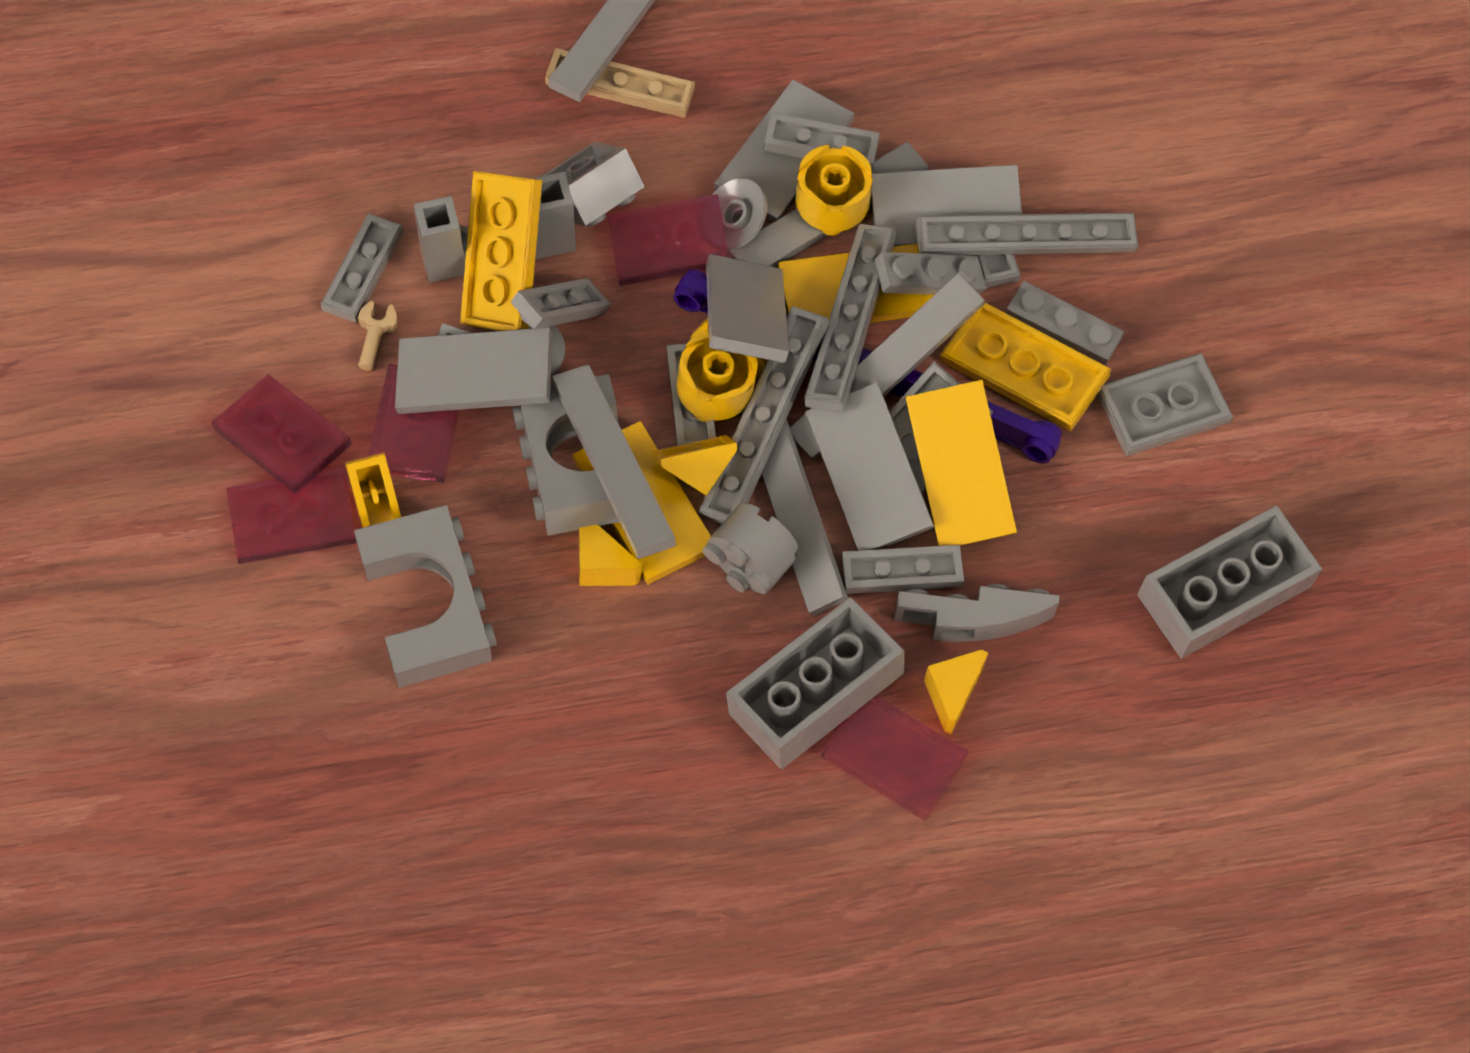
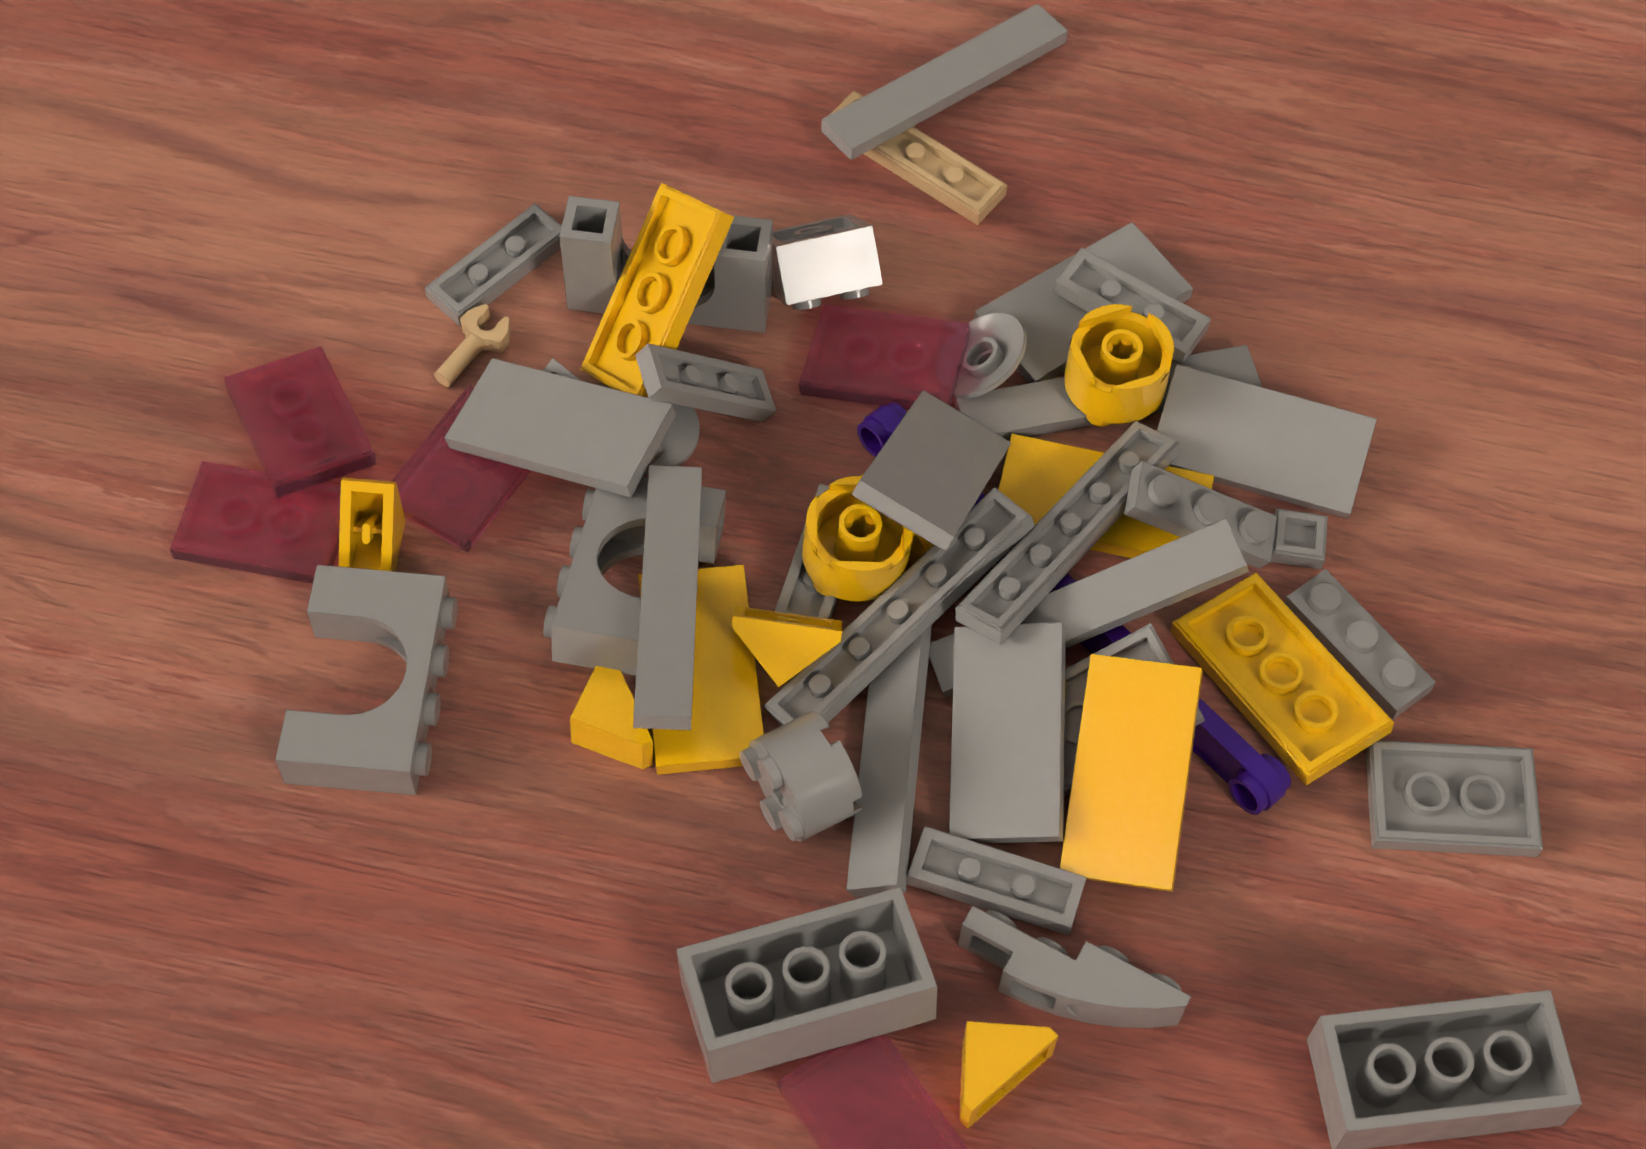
camera: 25 degrees right, 5 degrees down
light grey tile [915,213,1138,255] -> none

